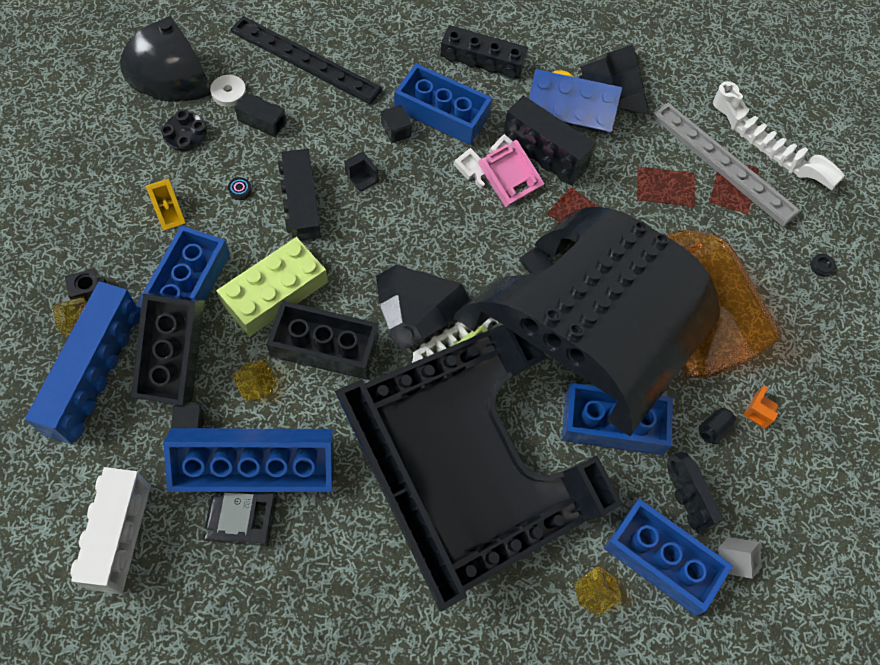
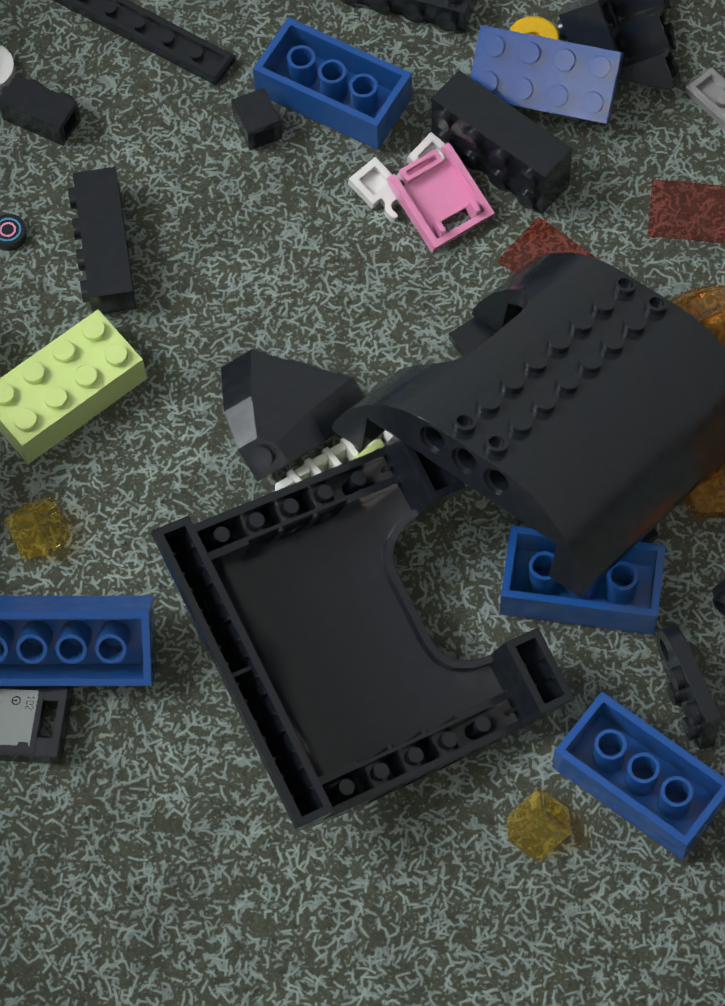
camera: 10 degrees right, 0 degrees up
black brick [266,301,379,380] -> none
black panel [344,151,379,191] -> none

